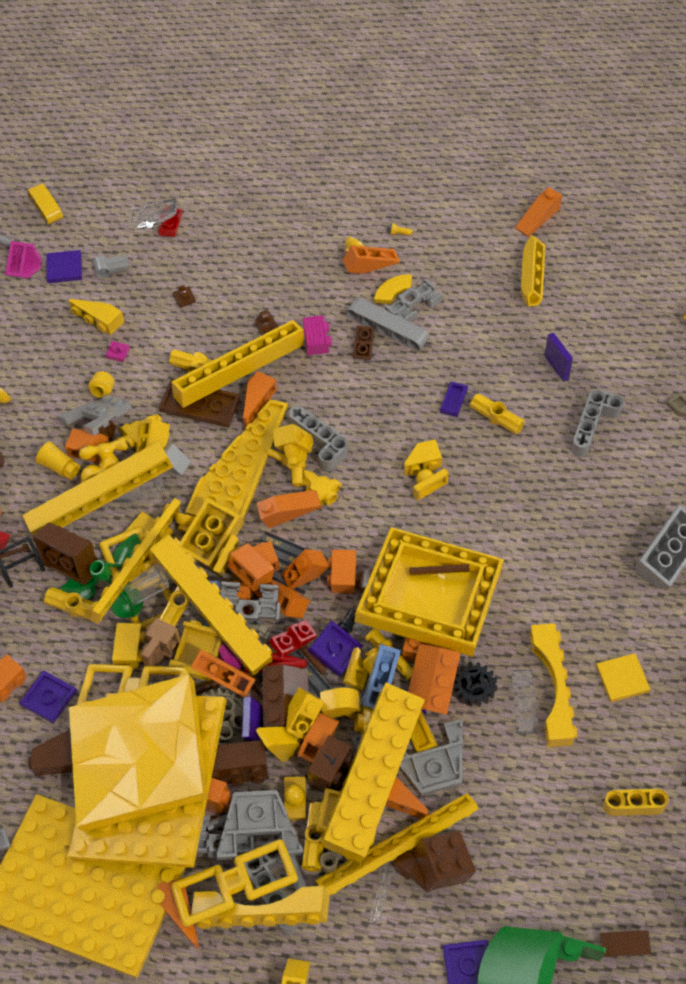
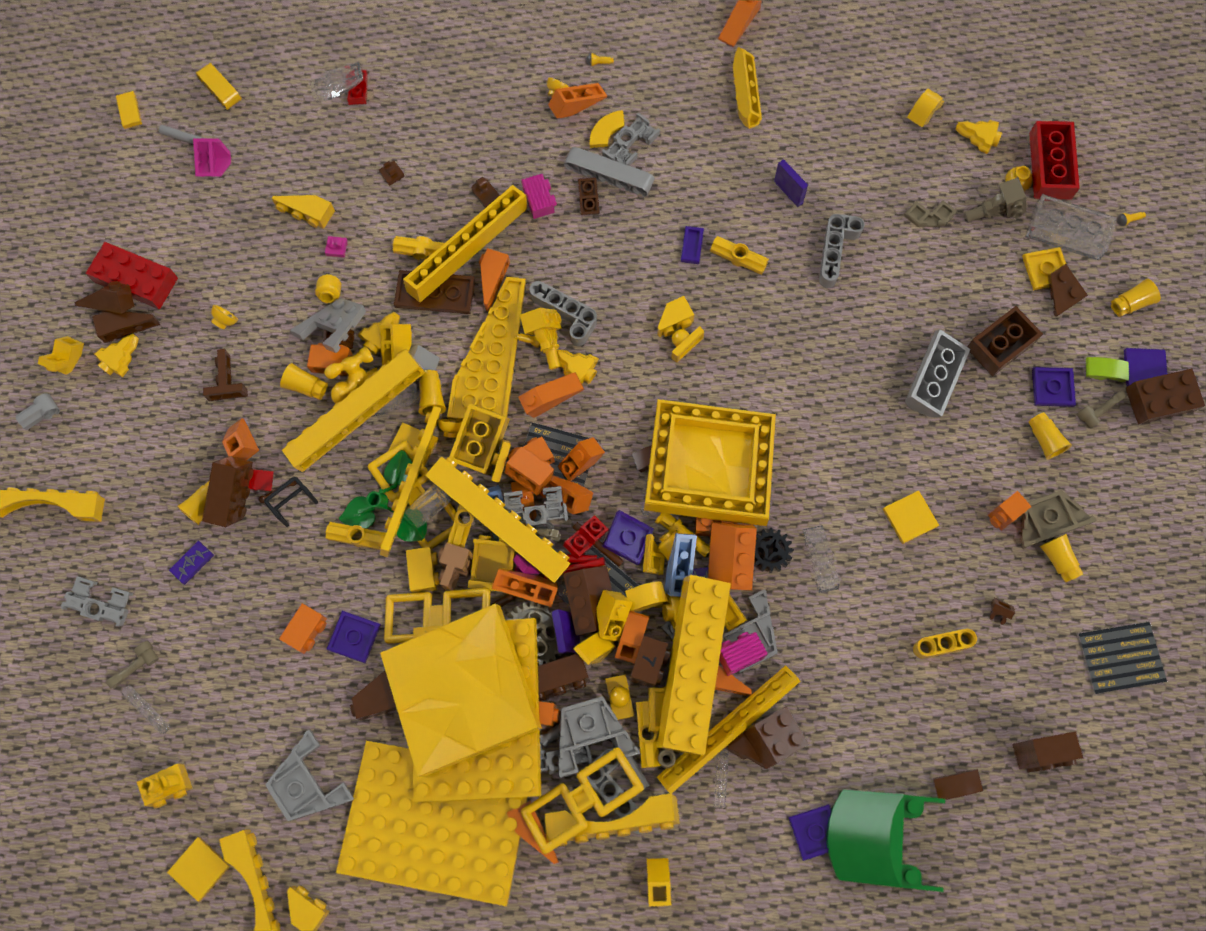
camera: 10 degrees left, 15 degrees up
reddish brown brick [33,522,98,585] -> none
dark purple tile [46,250,82,283] -> none
light grey piece [93,255,129,279] -> none
orange brick [327,550,356,594] -> none
black pin [338,608,356,634] -> none
reddish brown bar [409,564,470,576] -> none
yellow arch [529,623,577,747] -> none
none -> yellow plant [418,370,446,416]
none -> dark pink brick [719,632,768,676]

